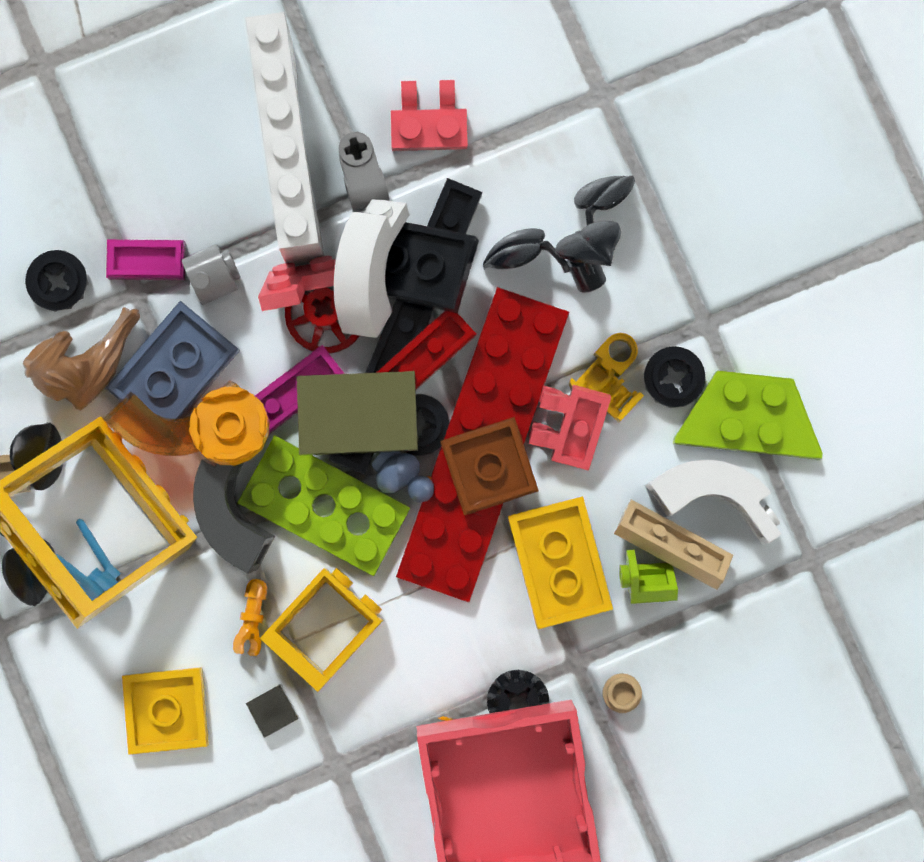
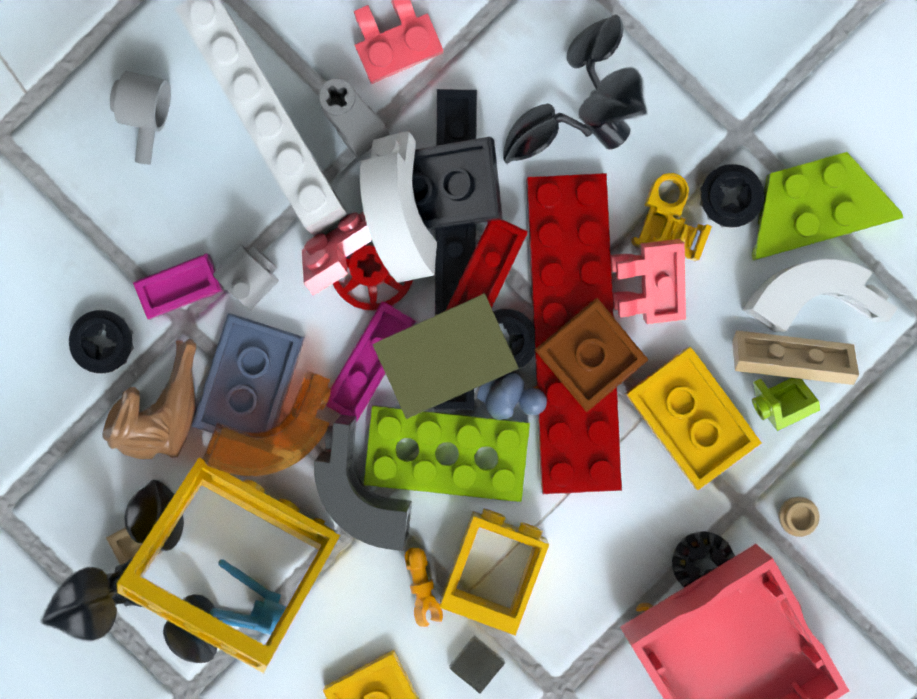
camera: 15 degrees left, 5 degrees up
light orange tile [189,387,270,466] -> none
none -> light grey piece [110,71,171,164]

